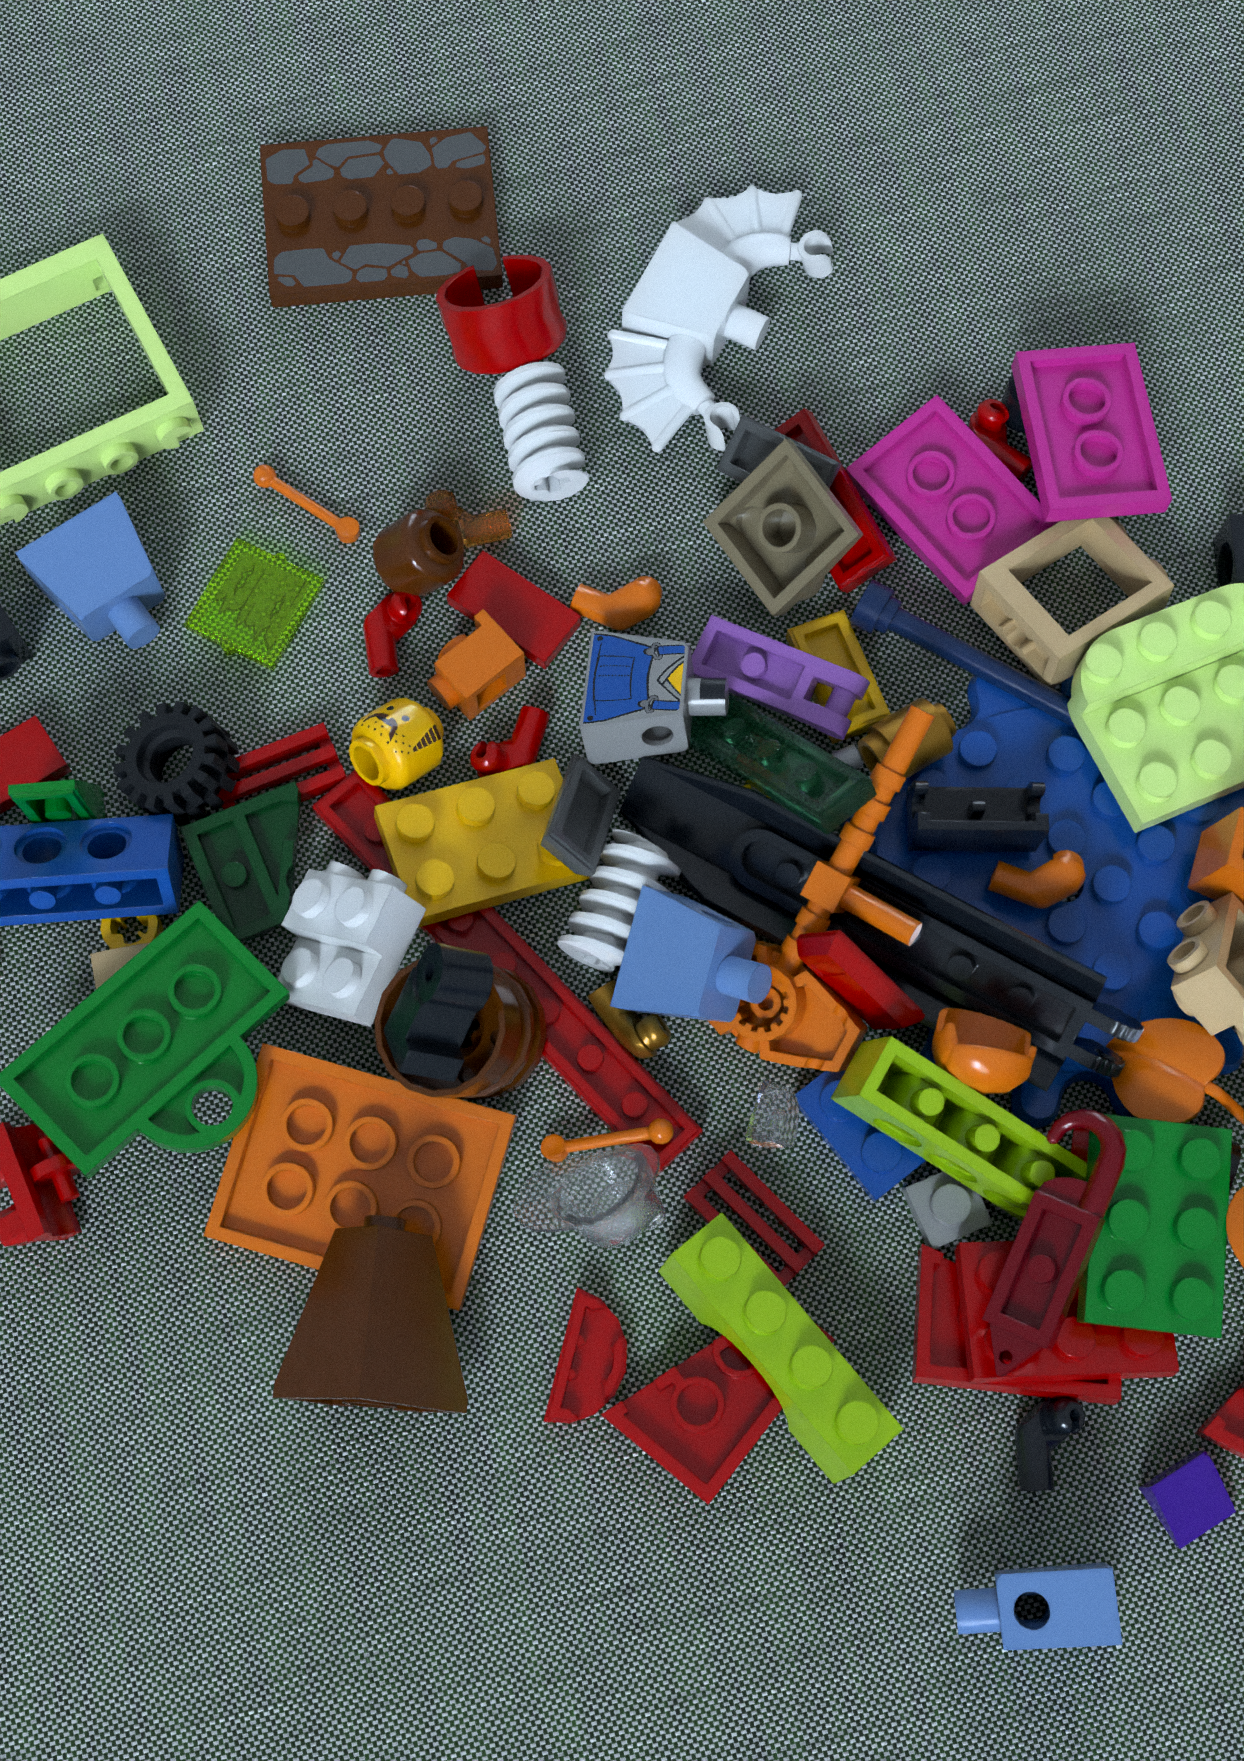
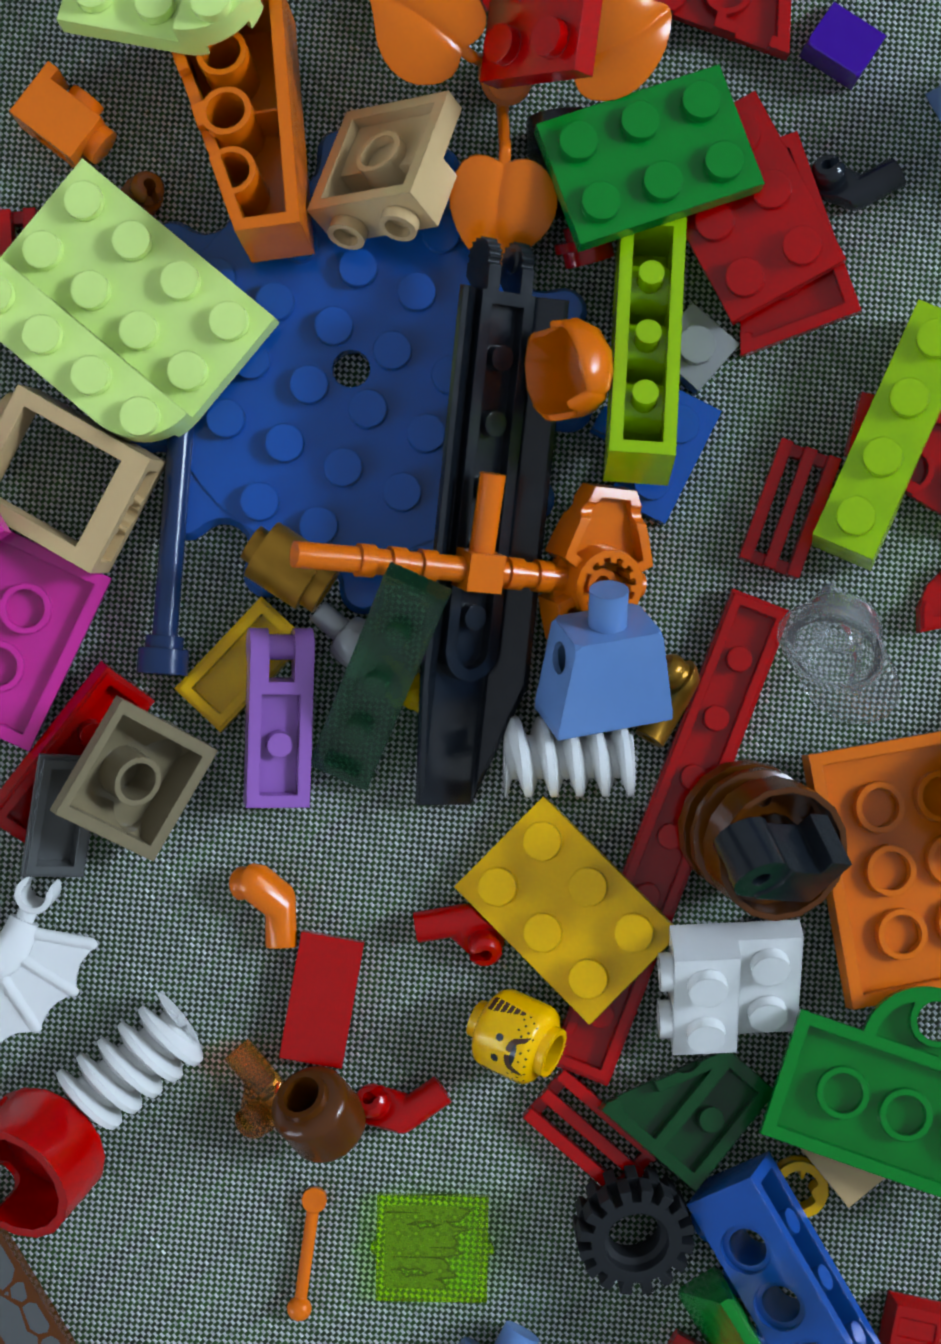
camera: 115 degrees left, 15 degrees up
orange brick [427,609,526,721] -> none
dark grey tile [540,753,621,877] -> none
orange hinge [540,1118,674,1163] -> none
torso [579,631,729,764] -> none
clear tile [745,1080,799,1149] -> none
red tile [796,930,925,1029] -> none
black hinge [906,781,1049,852] -> none
dark red plate [982,1109,1127,1377] -> none
orange arm [987,850,1086,909] -> none

